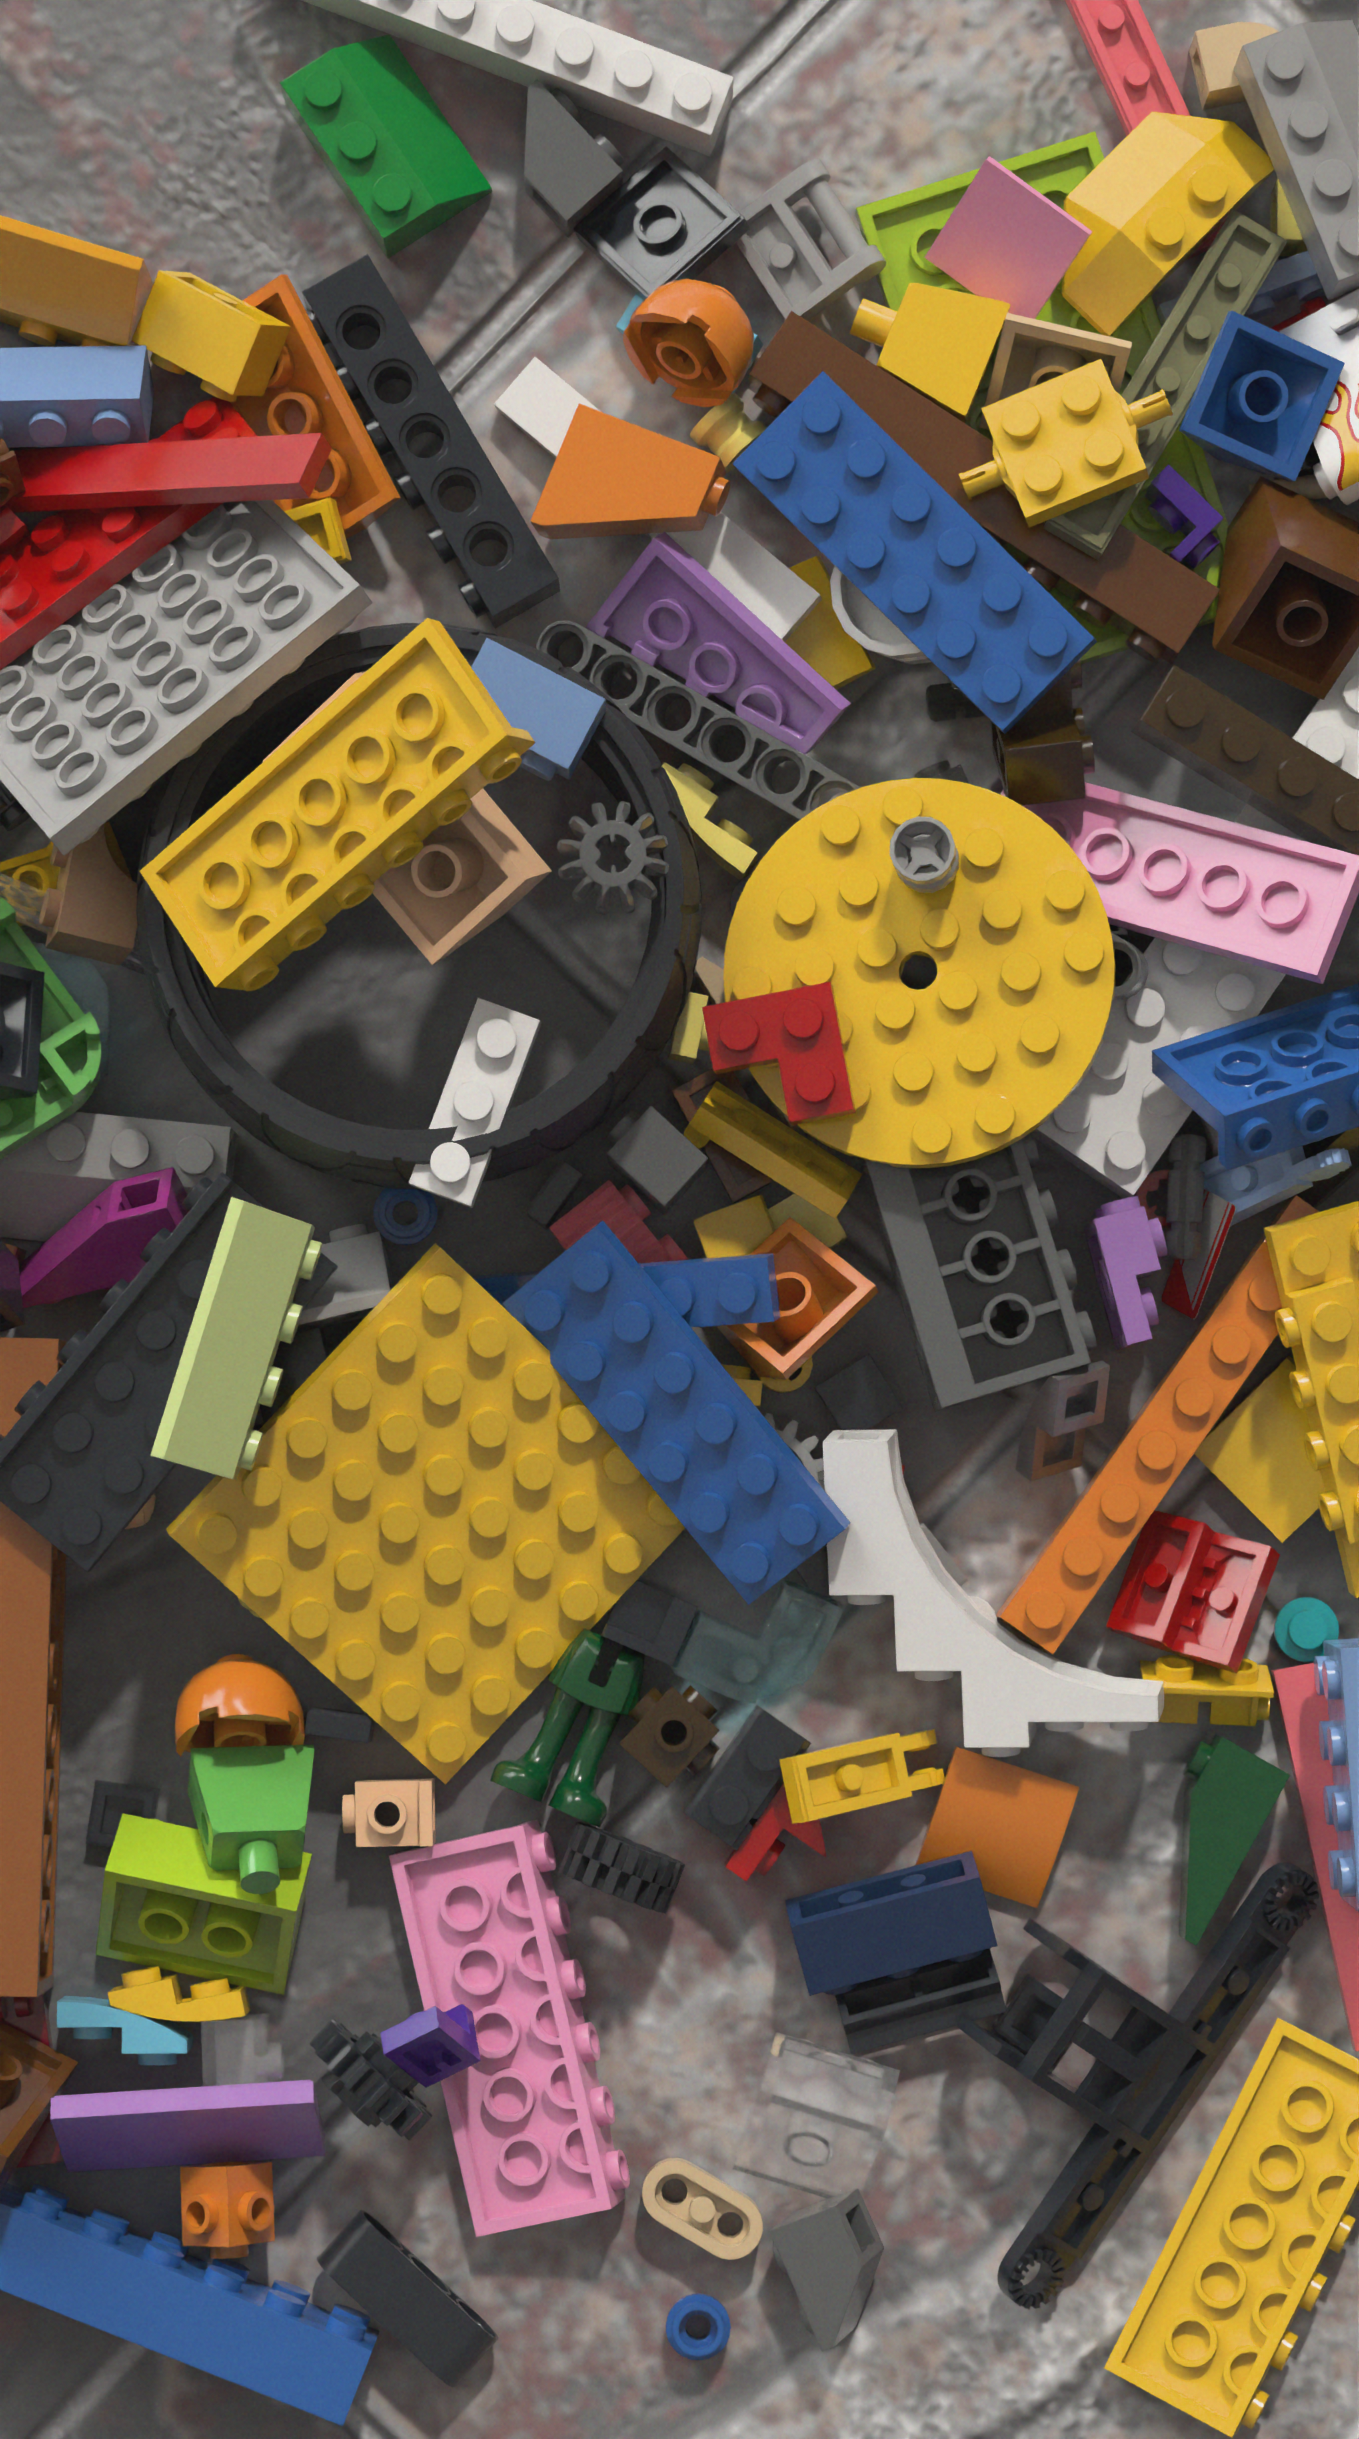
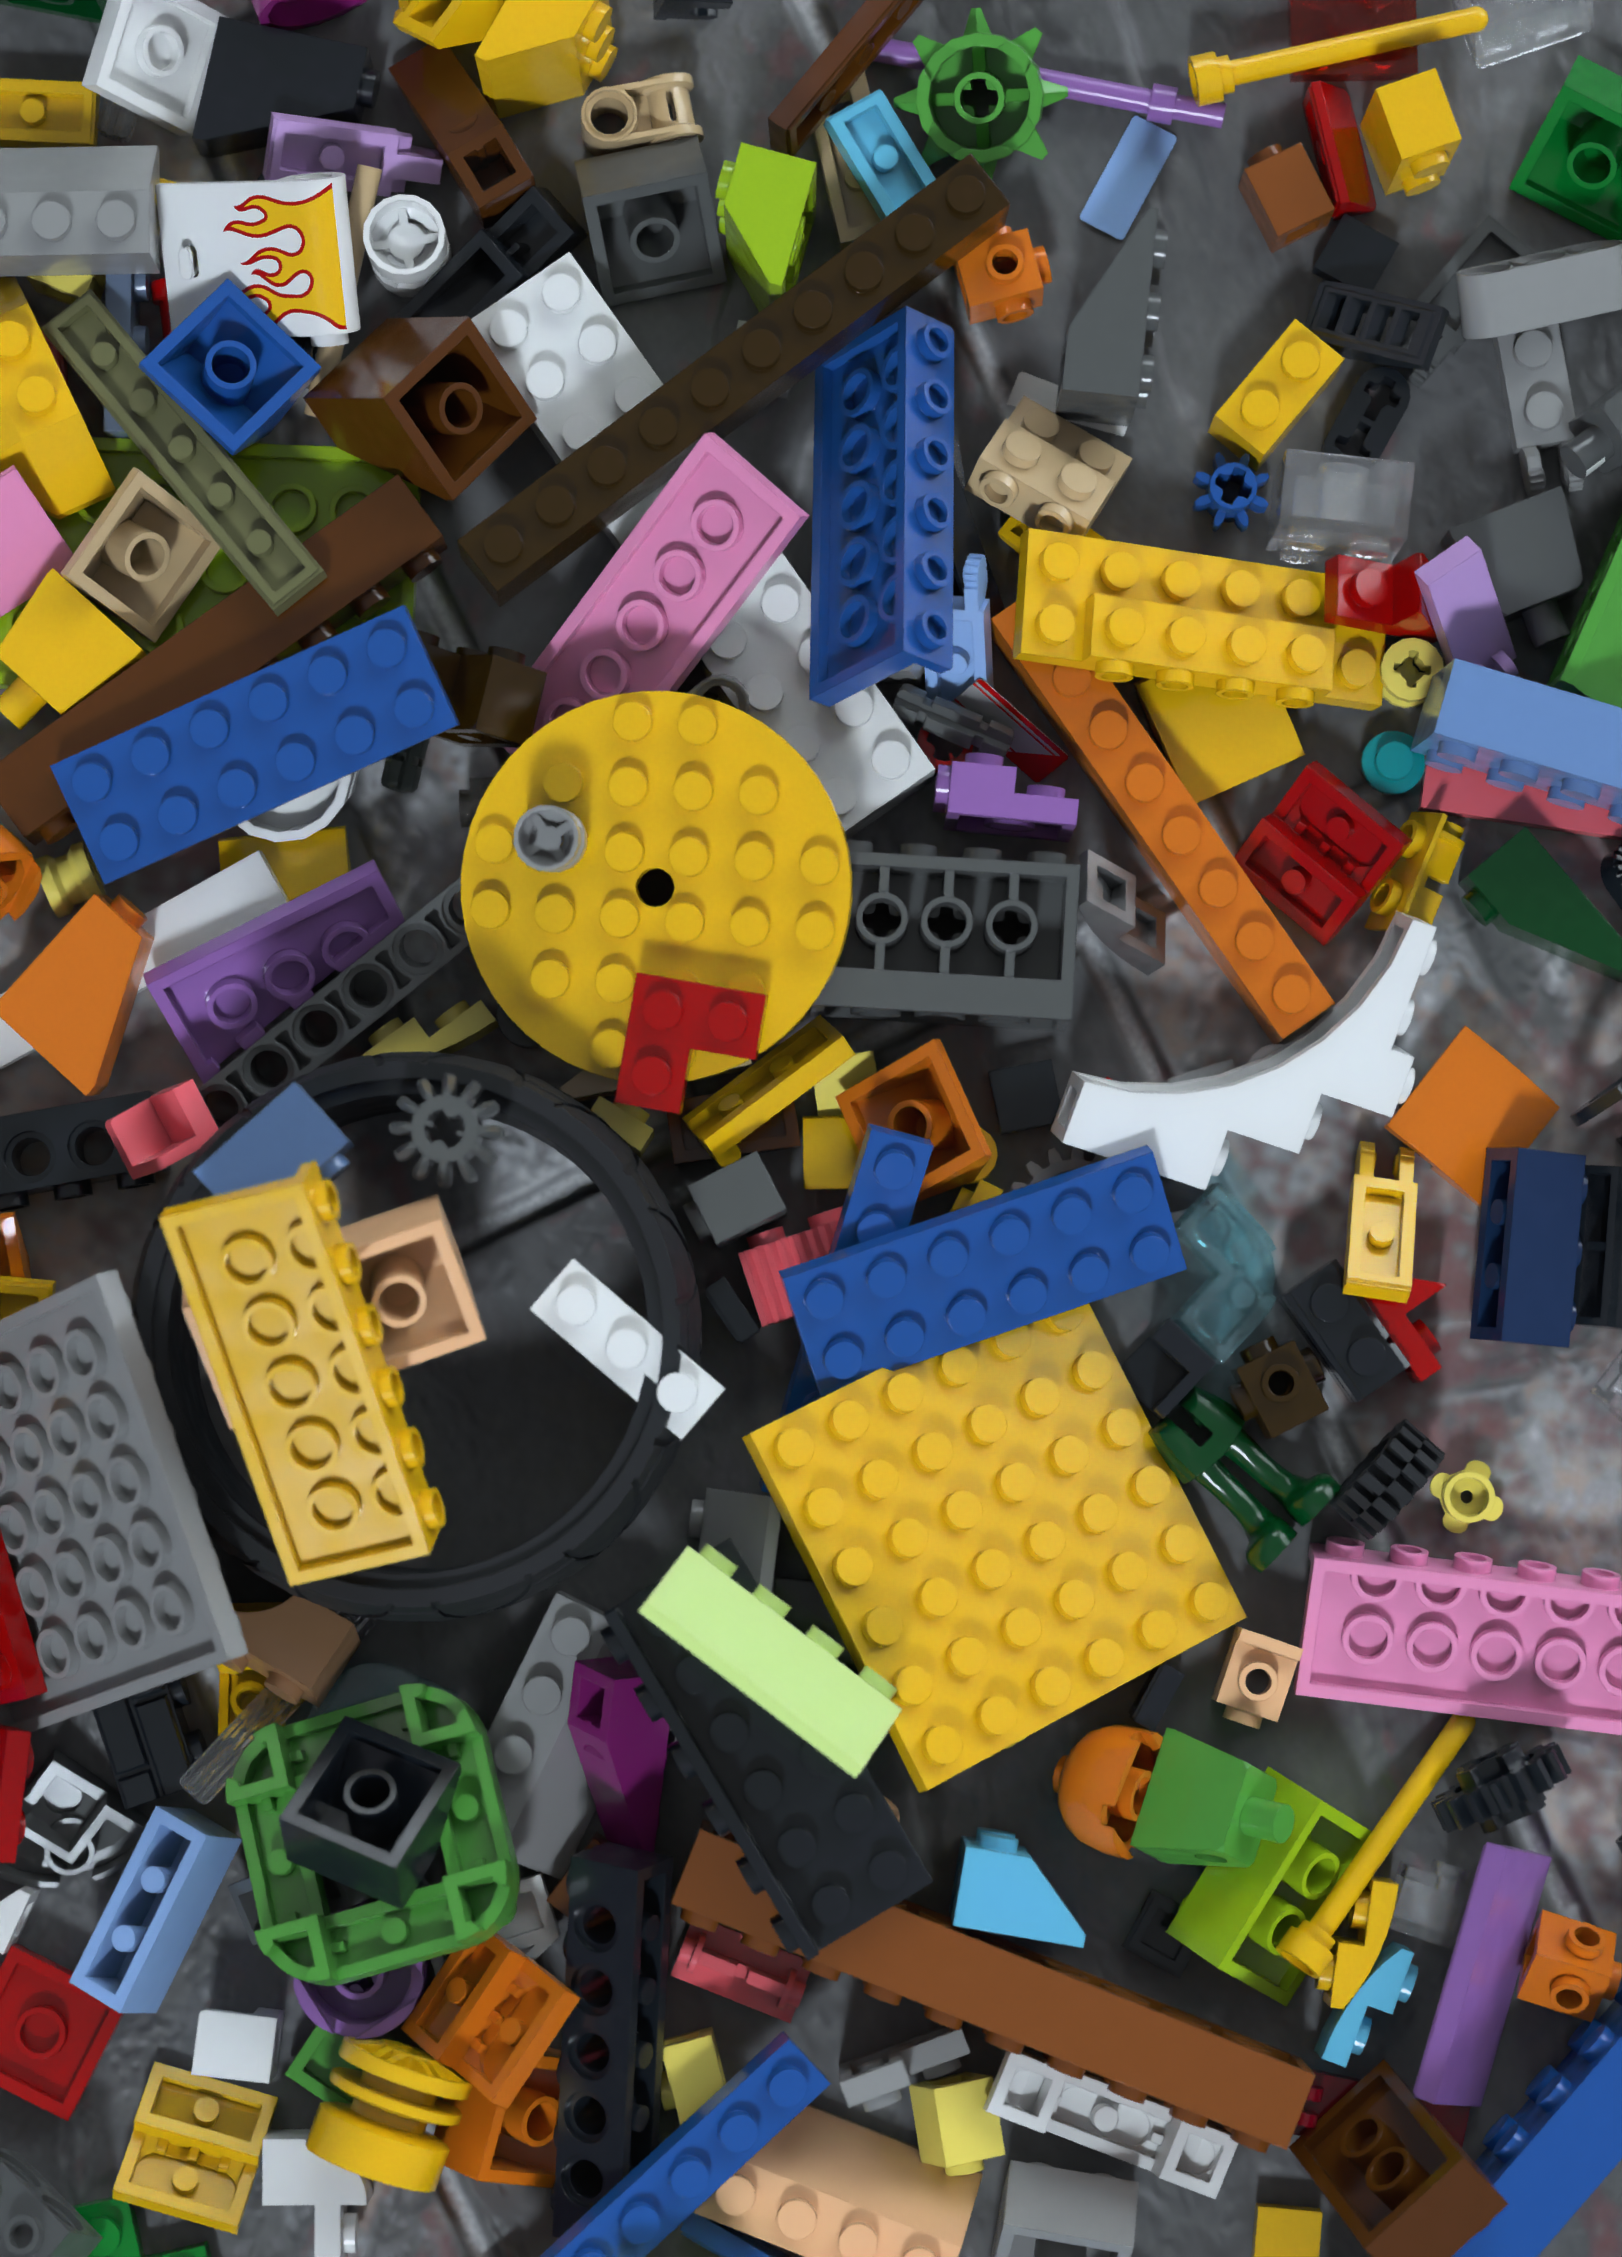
camera: 70 degrees left, 0 degrees up
blue plate [373,1188,438,1245] -> none
dark purple bracket [380,2004,481,2088] -> none
yellow plate [959,359,1173,528] -> none
dark purple bracket [1145,464,1223,570] -> none
none -> coral panel [105,1079,218,1180]
none -> medium azure slope [949,1827,1086,1948]
none -> yellow piece [1276,1714,1476,1979]
none -> light yellow plate [1429,1460,1503,1533]

